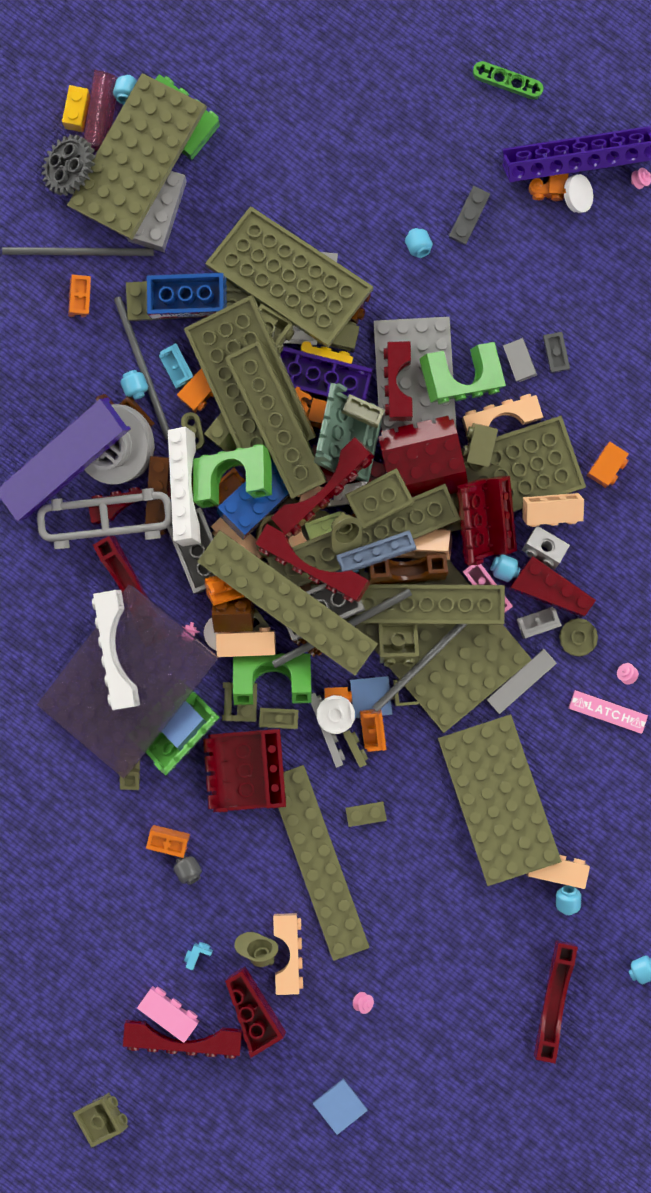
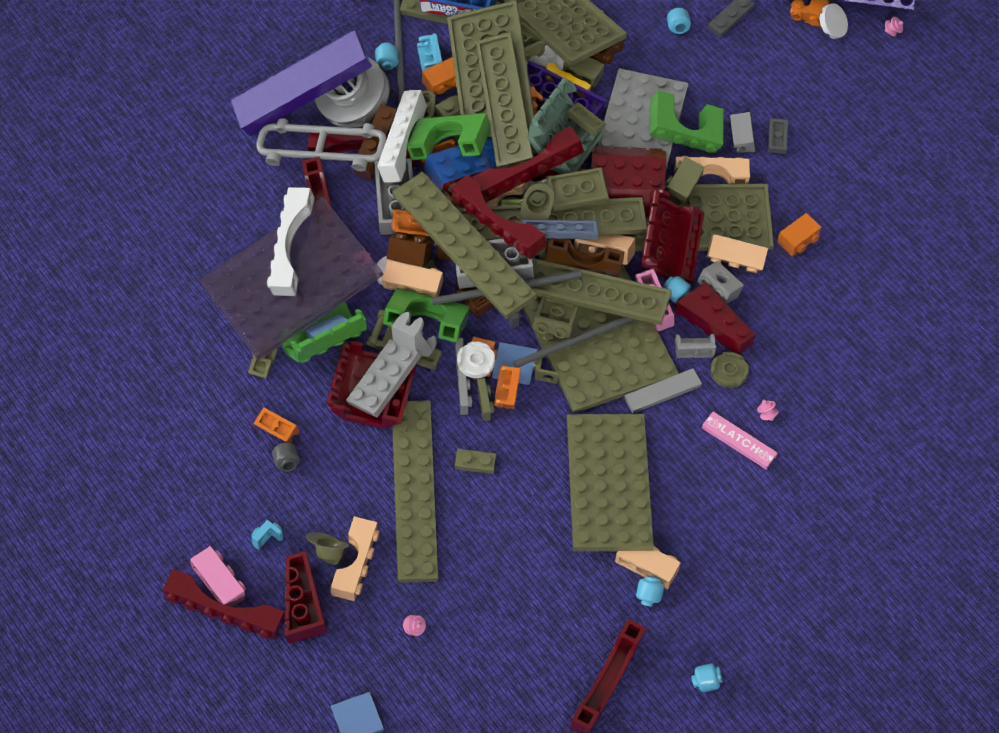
camera: 15 degrees right, 25 degrees down
olive plate [73,1093,128,1148] -> none
dark red arch [383,341,413,421] -> none
none -> light grey hinge [346,312,437,418]

